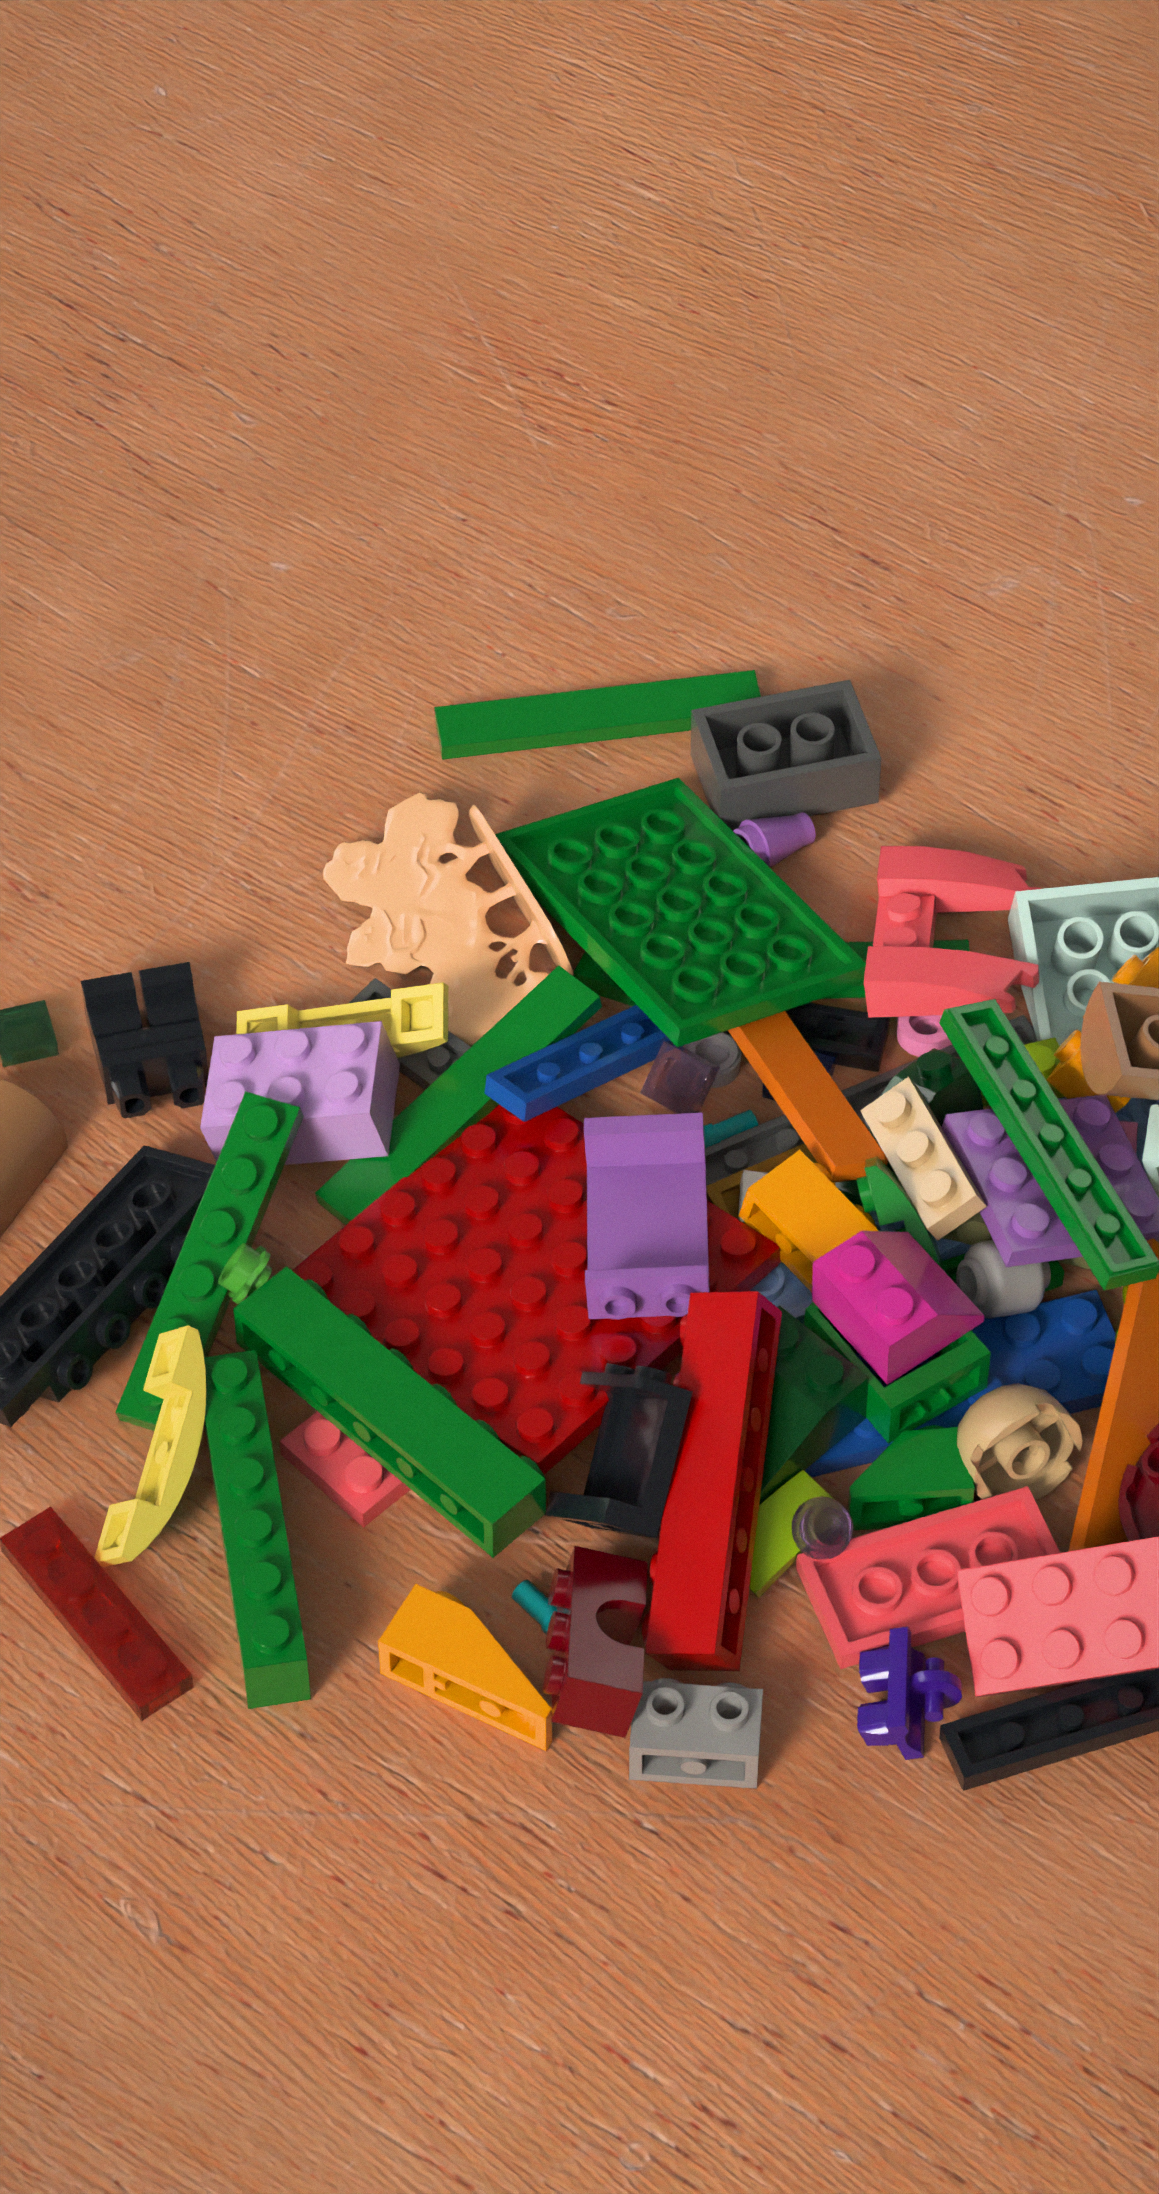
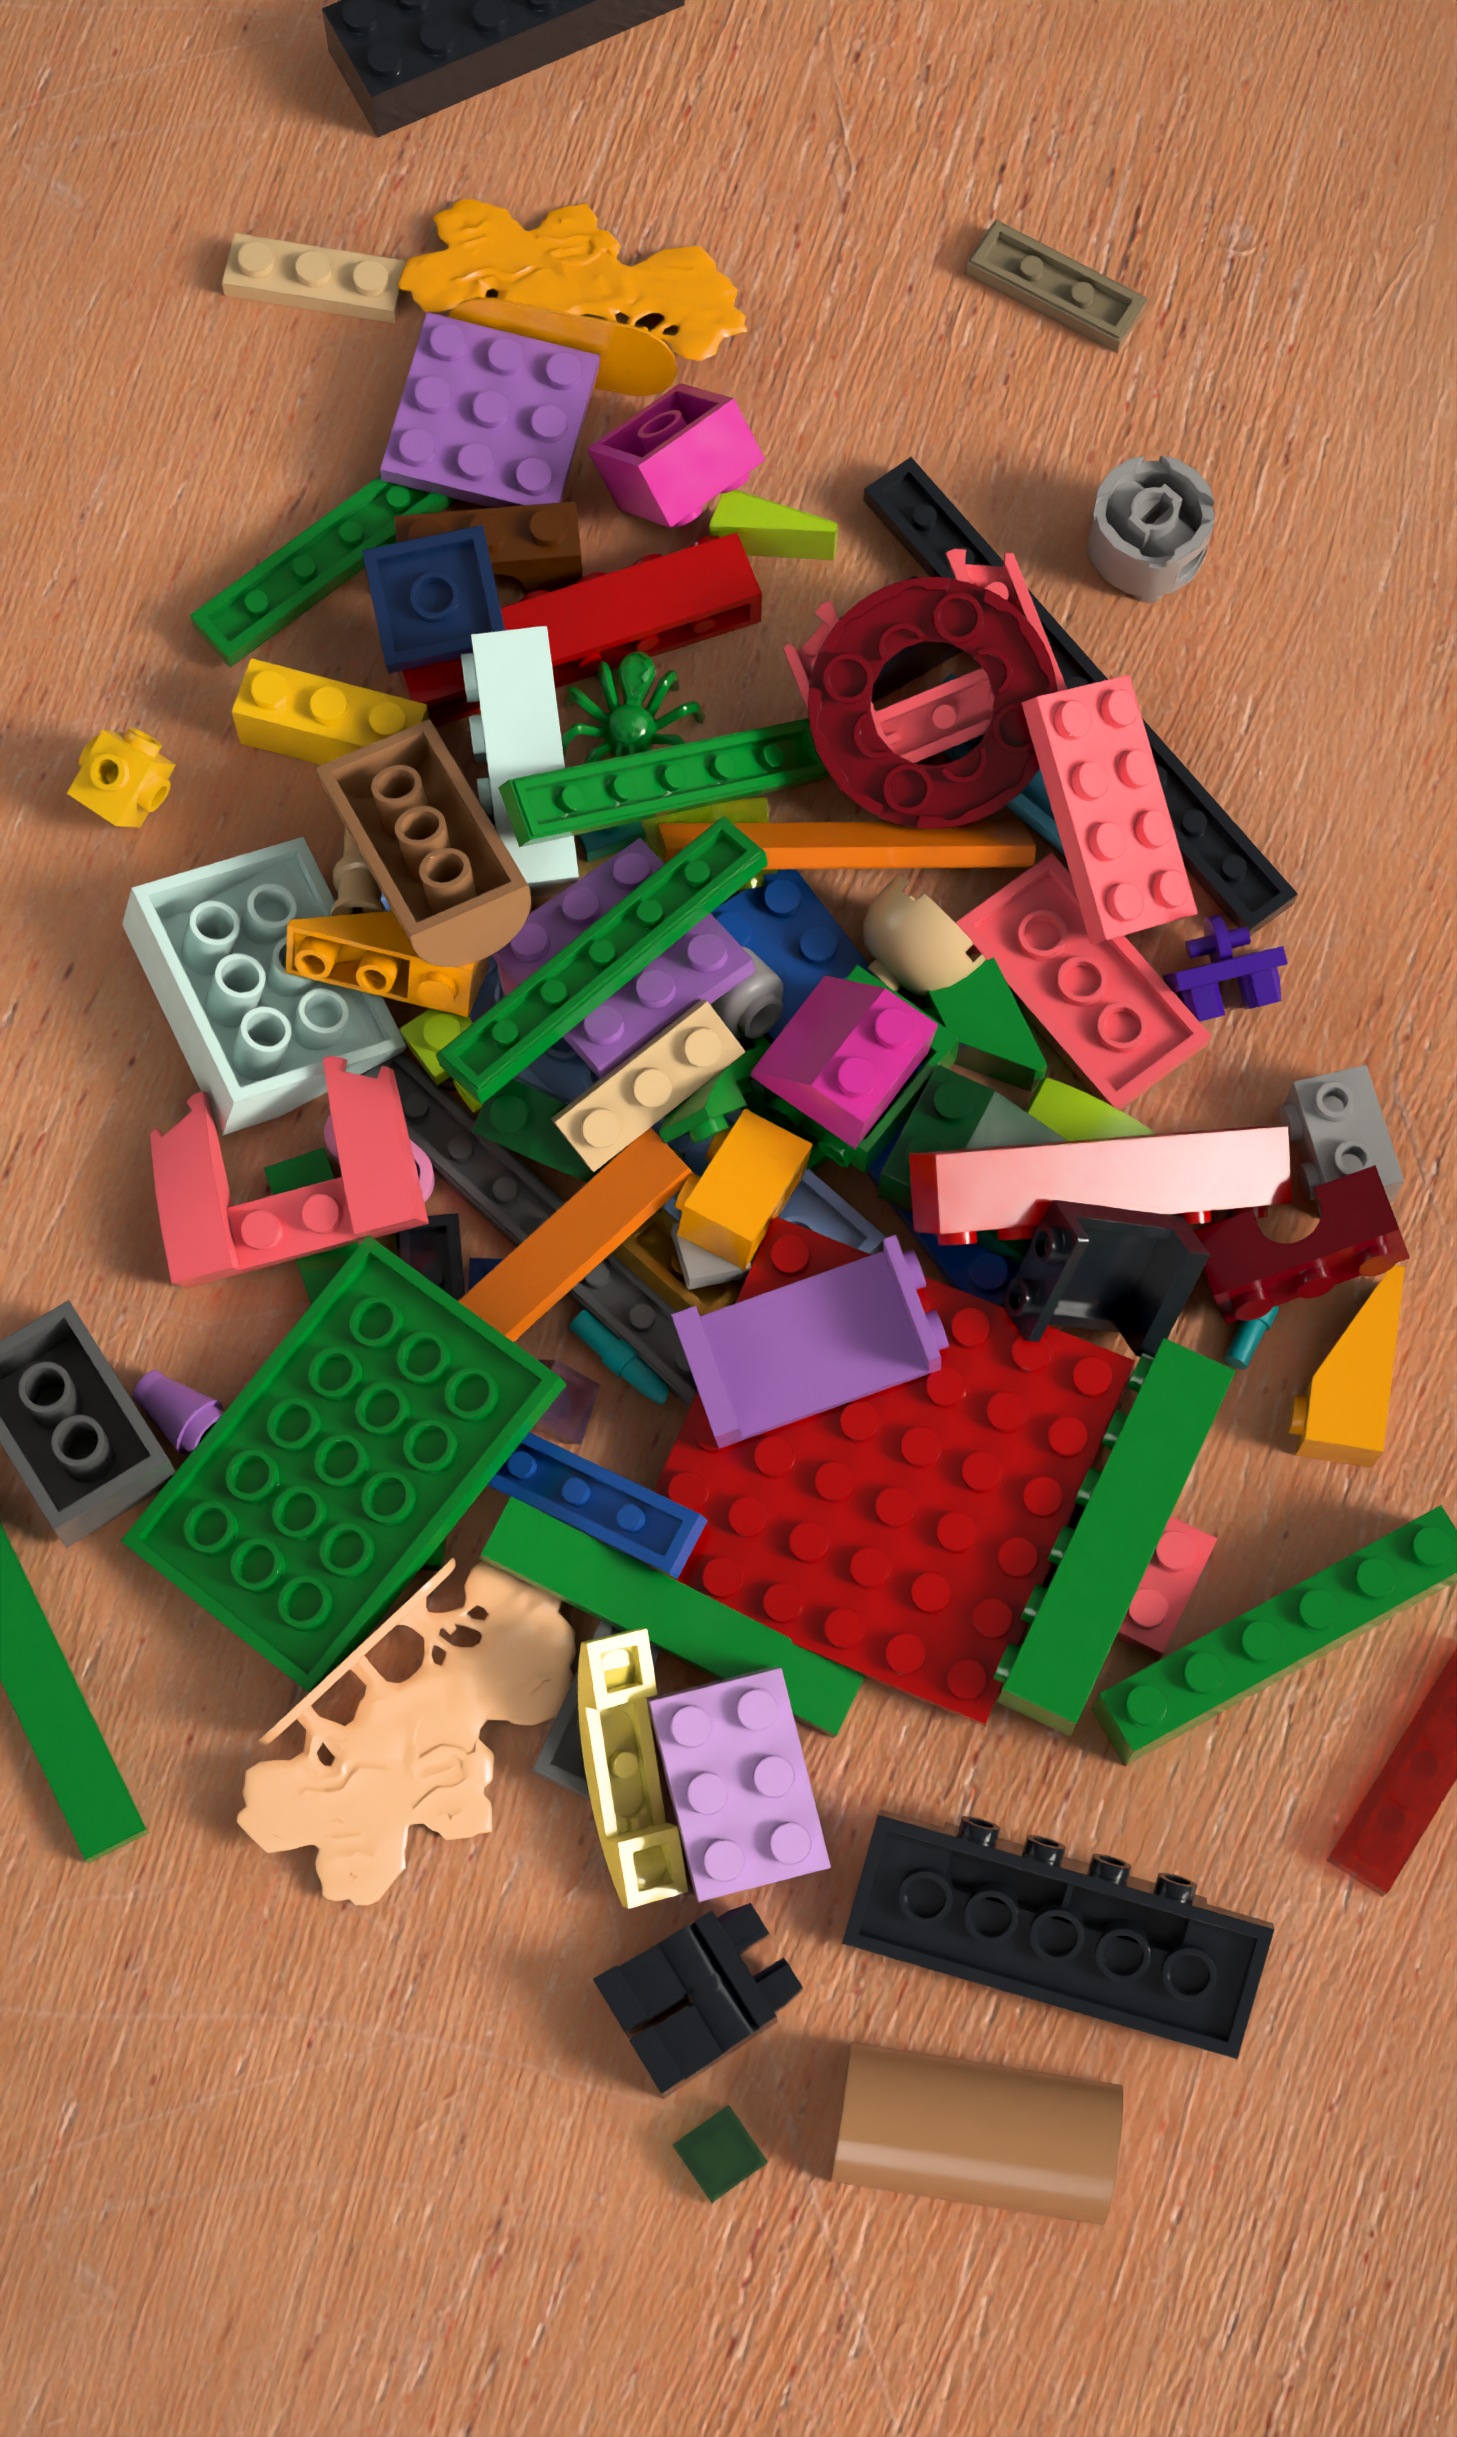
camera: 110 degrees left, 20 degrees up
light yellow slope [93,1326,206,1567] -> none
green plate [115,1091,304,1431] -> none
bright green plate [218,1243,272,1304] -> none
plate [792,1497,853,1560] -> none

